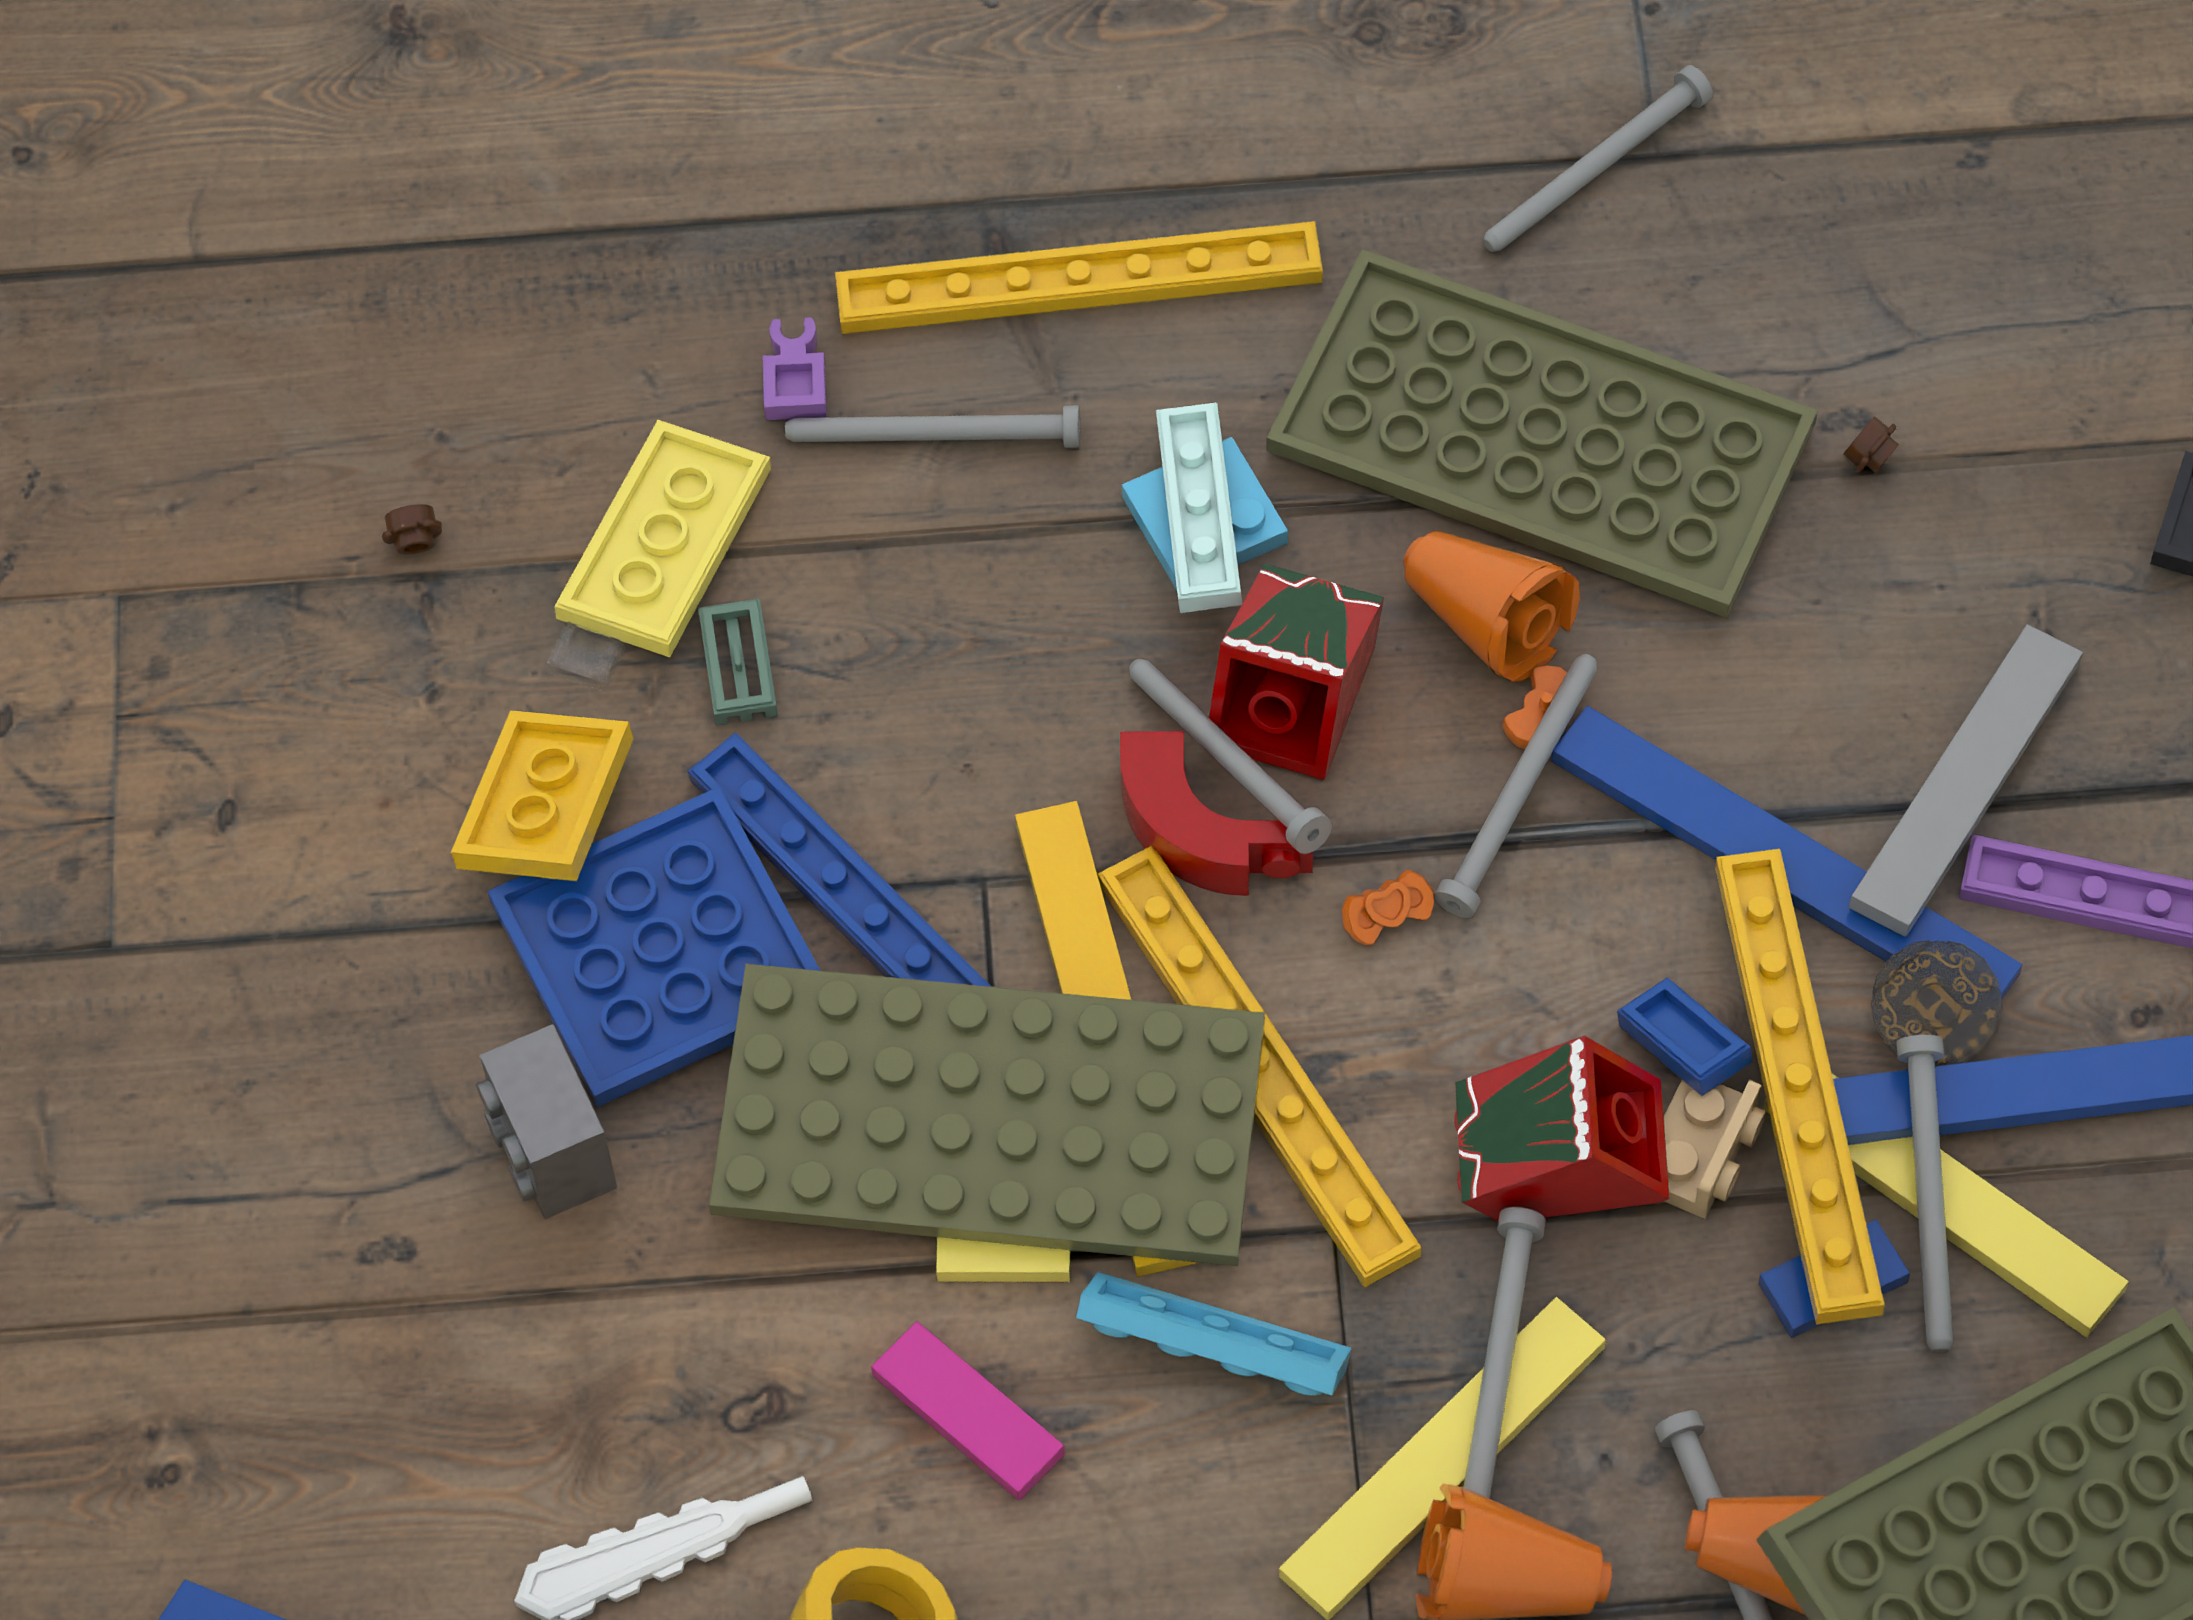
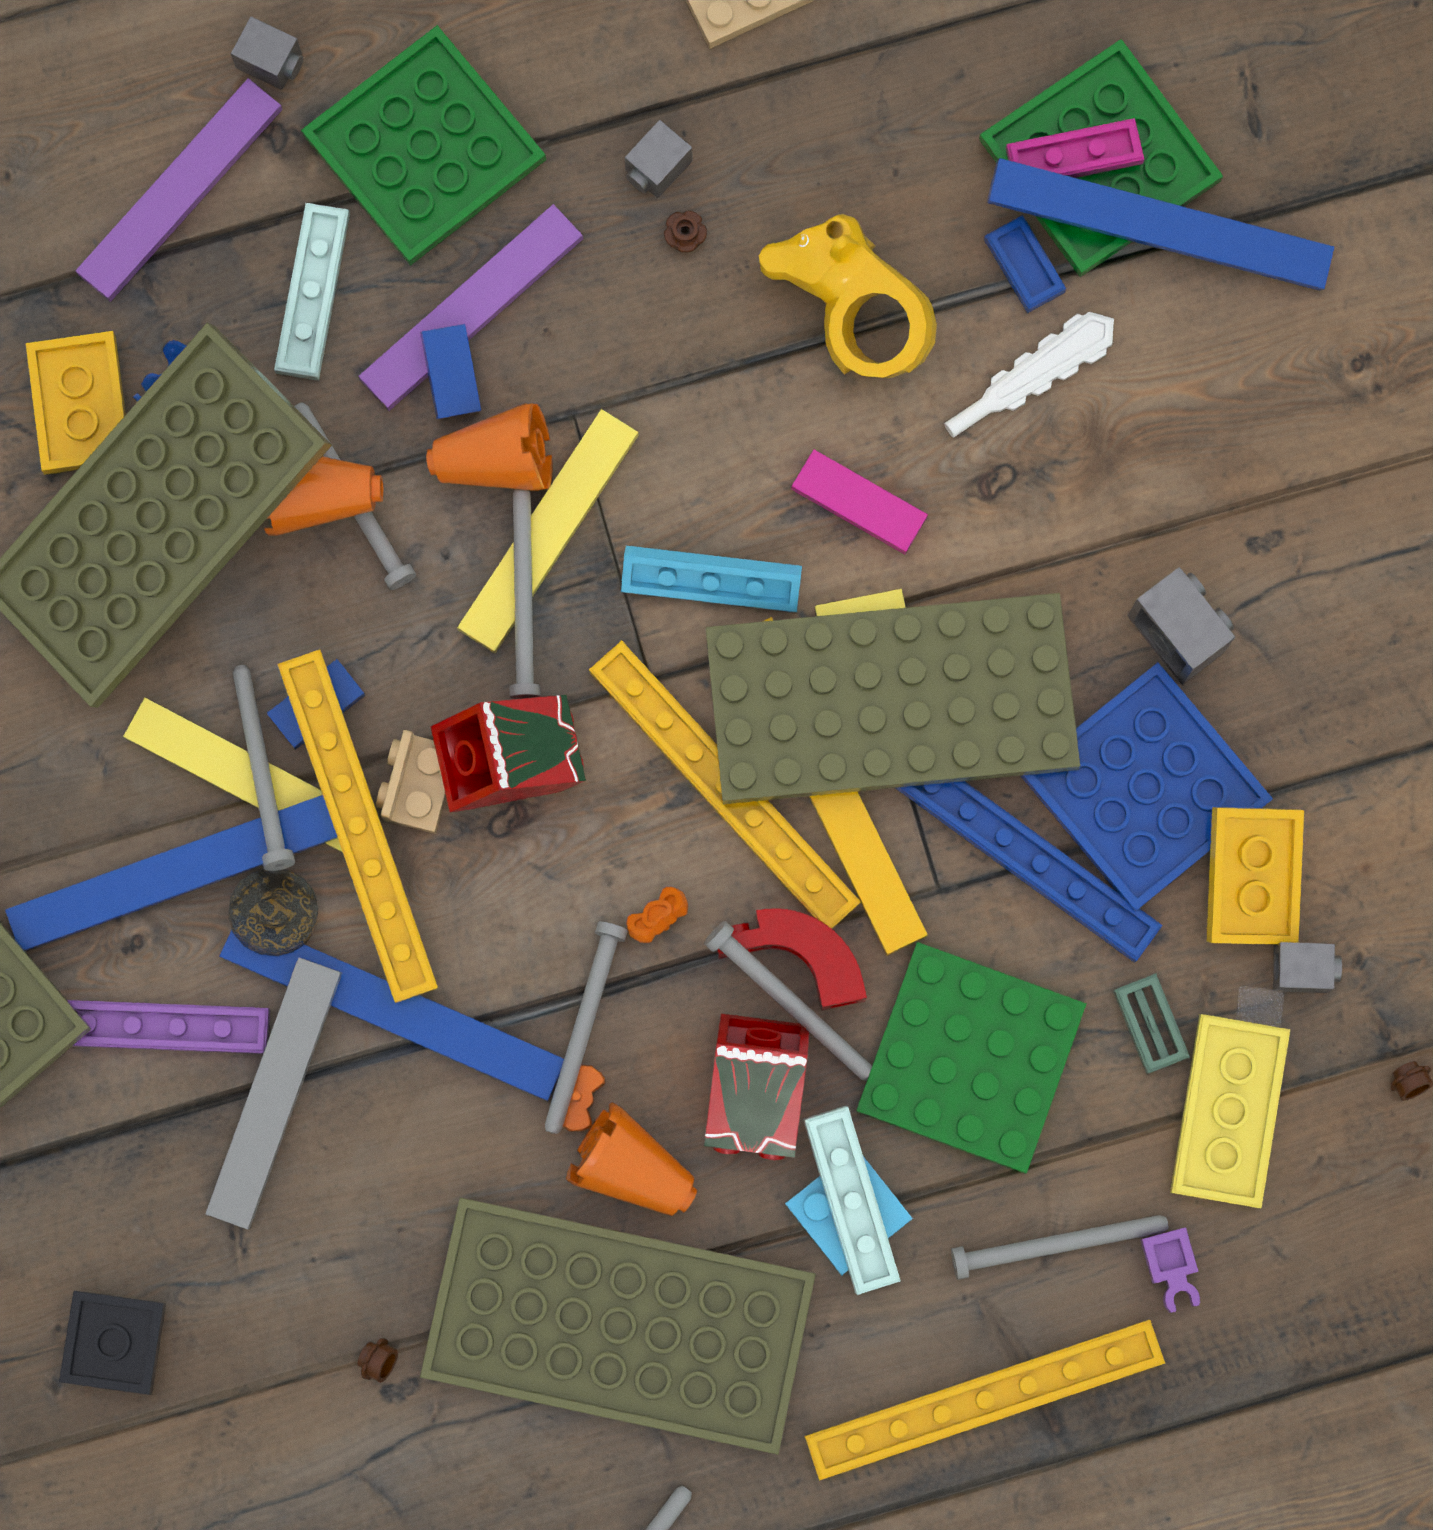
camera: 165 degrees right, 20 degrees up
blue tile [1617,977,1753,1096] -> none
none -> green plate [856,942,1087,1174]
none -> flat silver brick [1273,942,1342,993]

